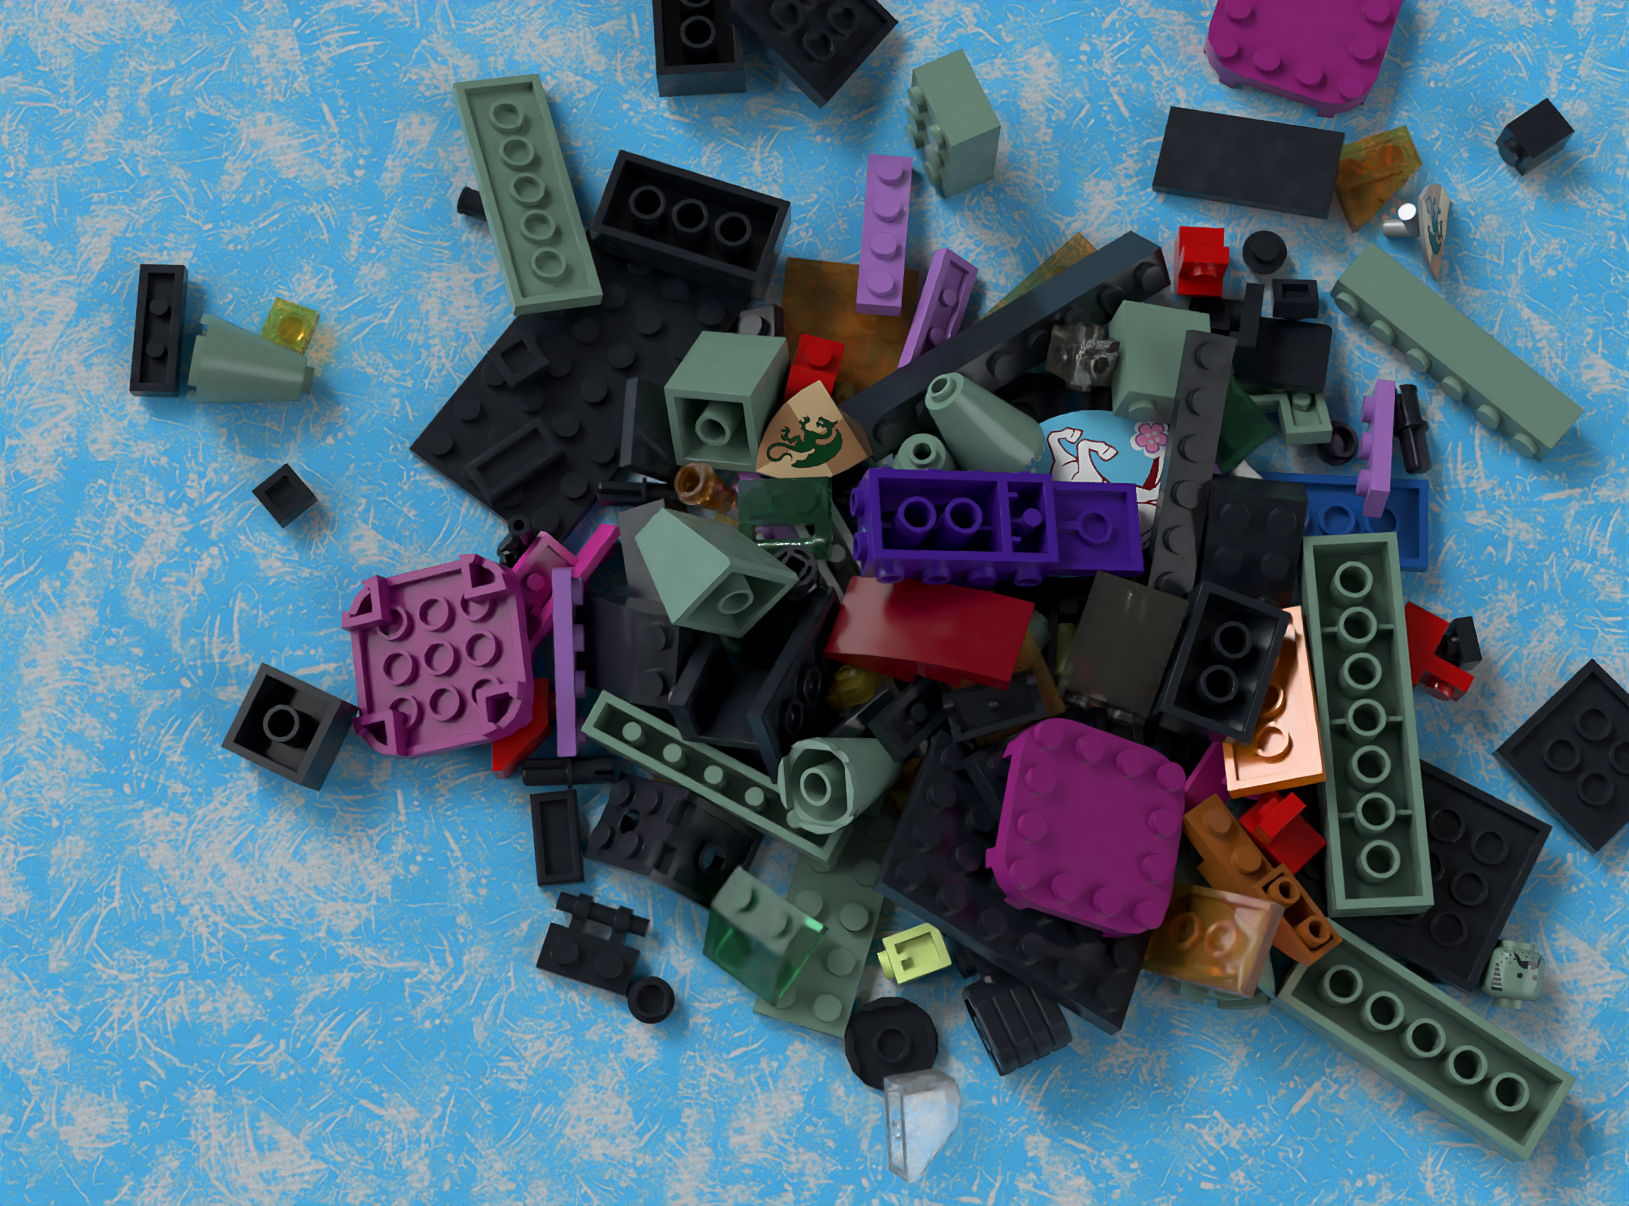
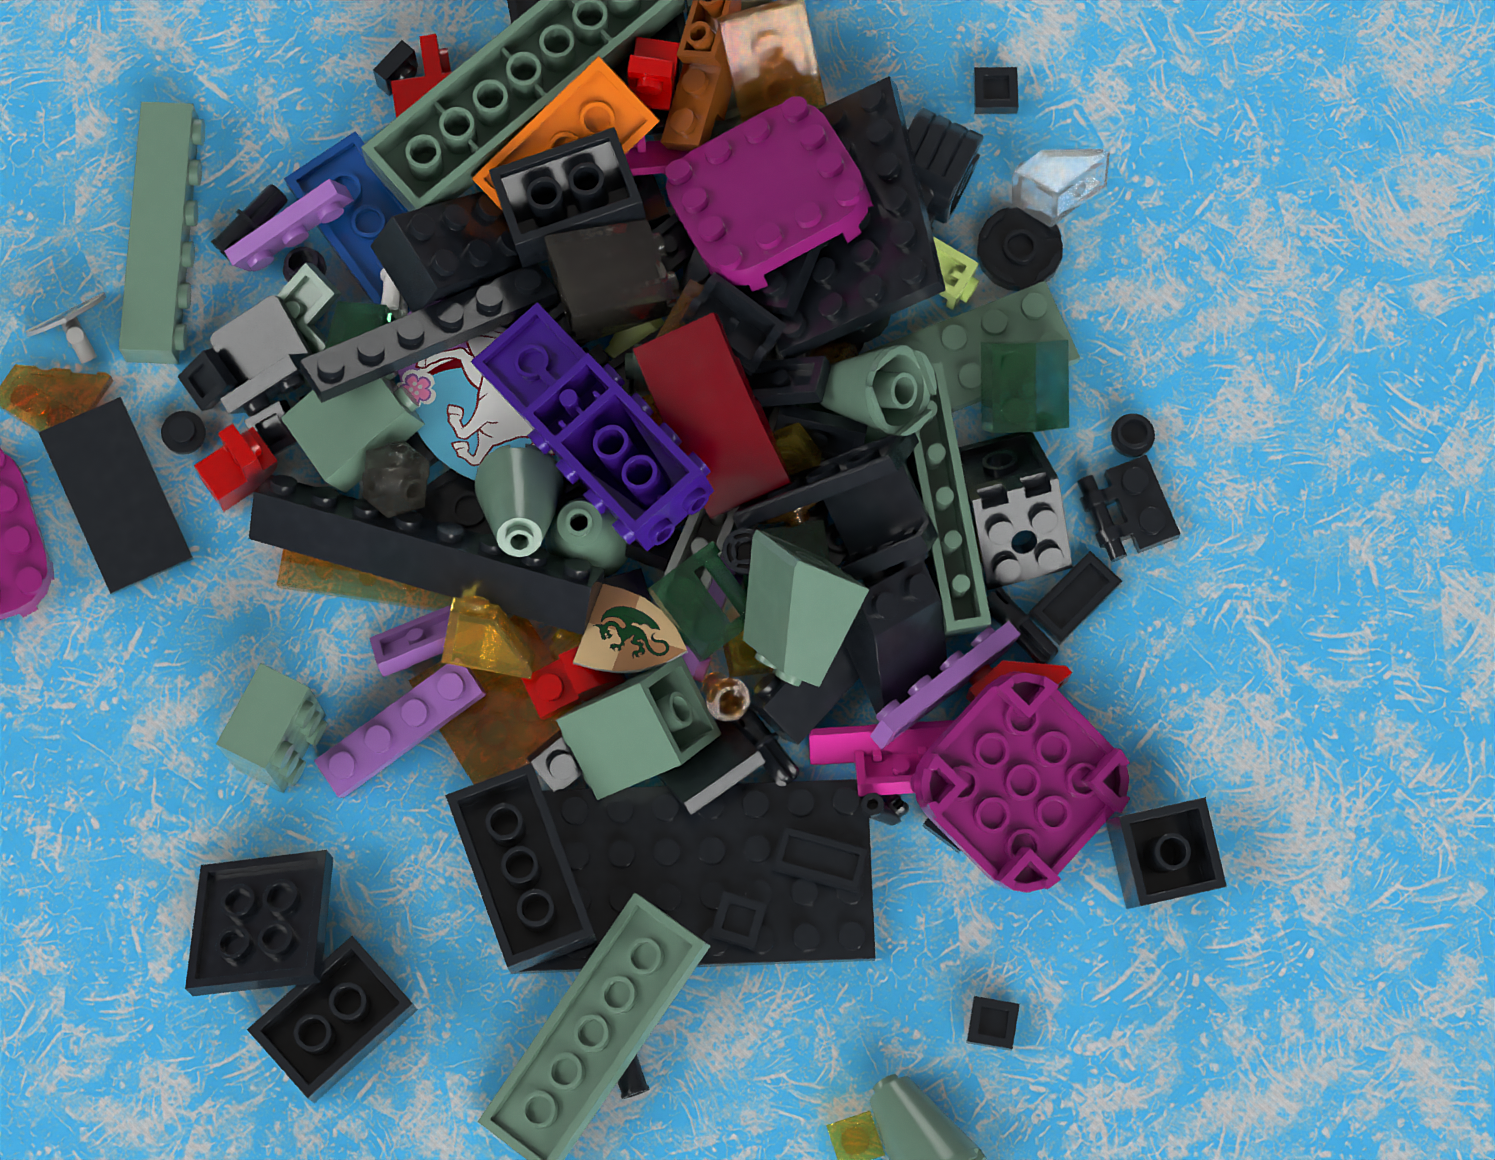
camera: 130 degrees left, 0 degrees up
none -> clear yellow slope [441,595,535,679]
none -> black plate [973,67,1019,114]

